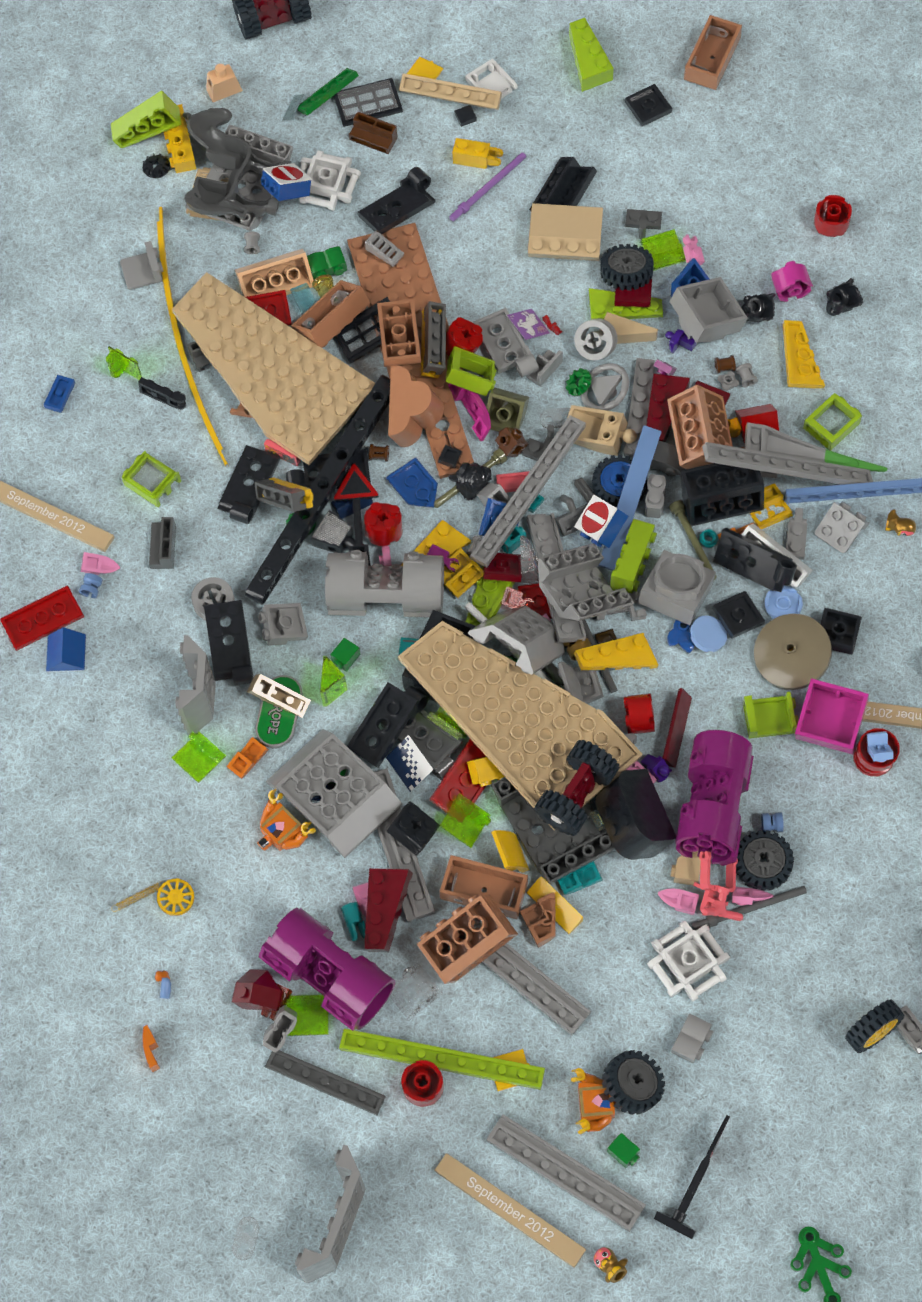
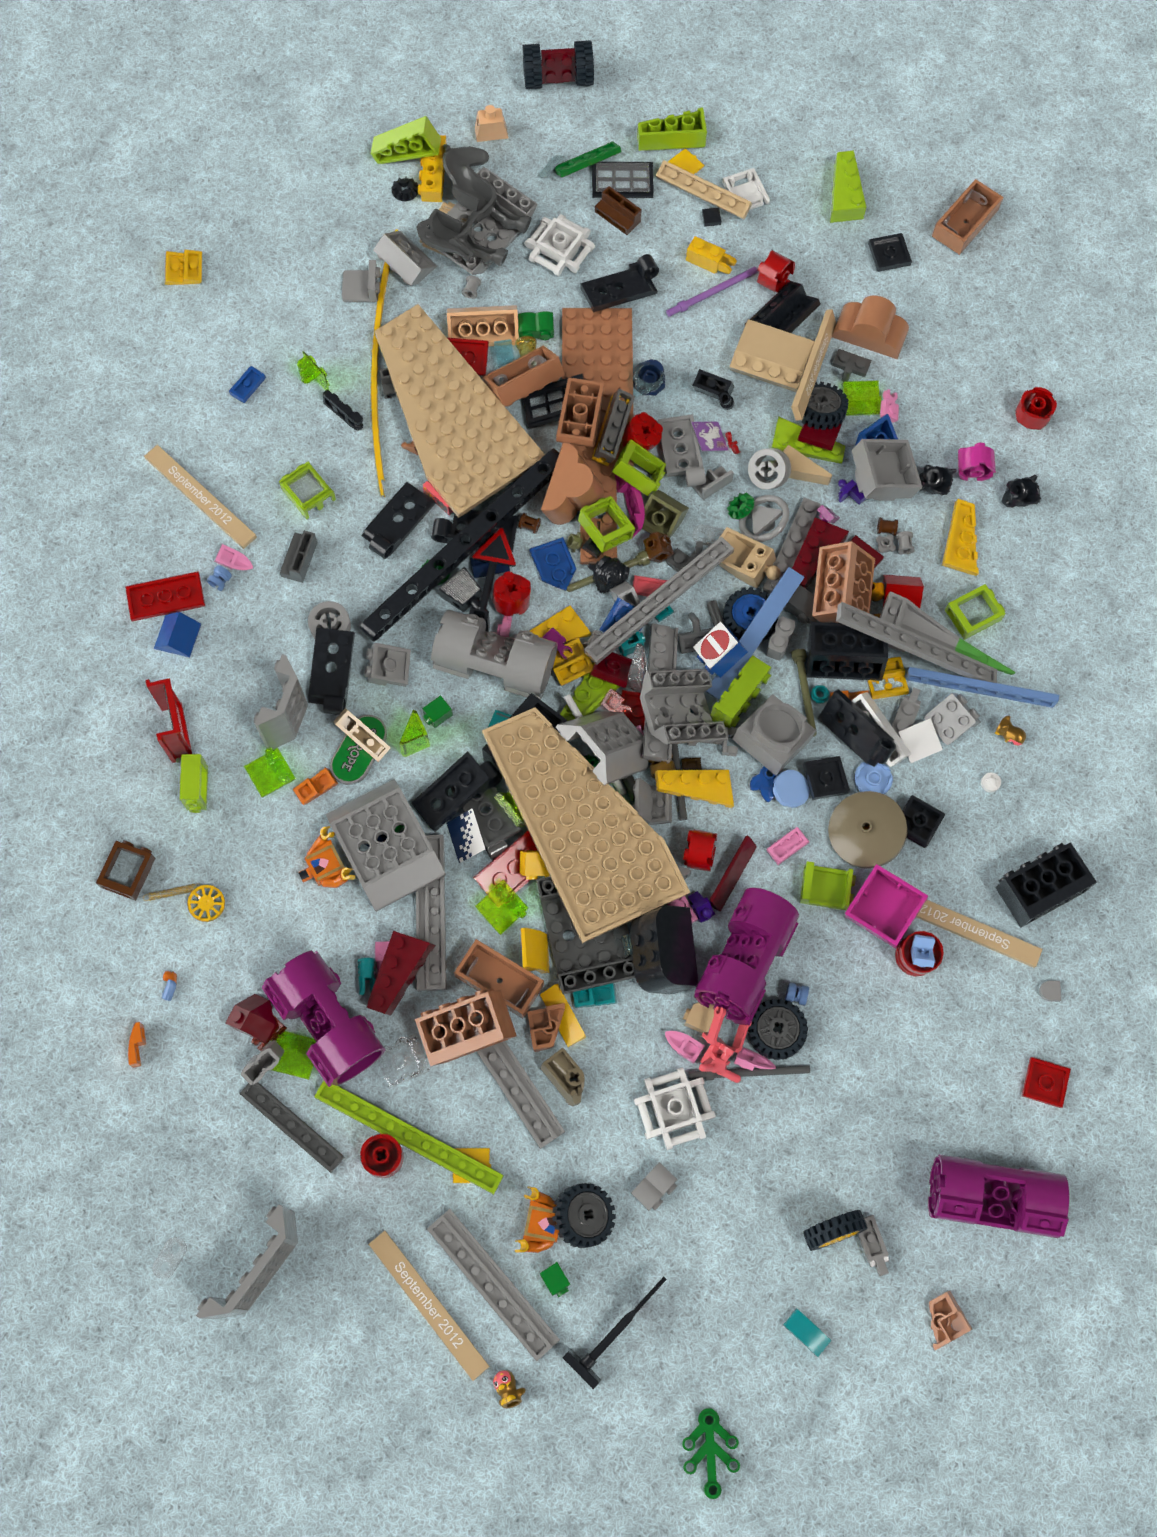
camera: 10 degrees right, 5 degrees up
dark grey piece [255,477,313,512] -> none
piece [261,163,311,201] -> none
light grey slope [365,231,404,267] -> none
black brick [387,801,440,856] -> none
black plate [534,740,620,836] -> none
none -> reddish brown window [96,840,156,901]
none -> red piece [146,678,192,763]
none -> lime window [179,754,208,813]
none -> light grey slope [373,231,437,286]
none -> dark tan piece [540,1048,585,1106]
none -> olive plate [567,532,583,553]
none -> lime window [578,496,635,553]
none -> piece [633,359,665,396]
none -> lime wedge [637,107,707,151]
none -> black hinge [692,369,734,410]
none -> red brick [757,250,795,293]
none -> bright pink plate [766,827,809,865]
none -> teal slope [783,1308,832,1357]
none -> tan tile [791,309,836,420]
none -> nougat brick [832,295,909,359]
none -> white sticker [899,718,943,763]
none -> white tile [981,773,1001,793]

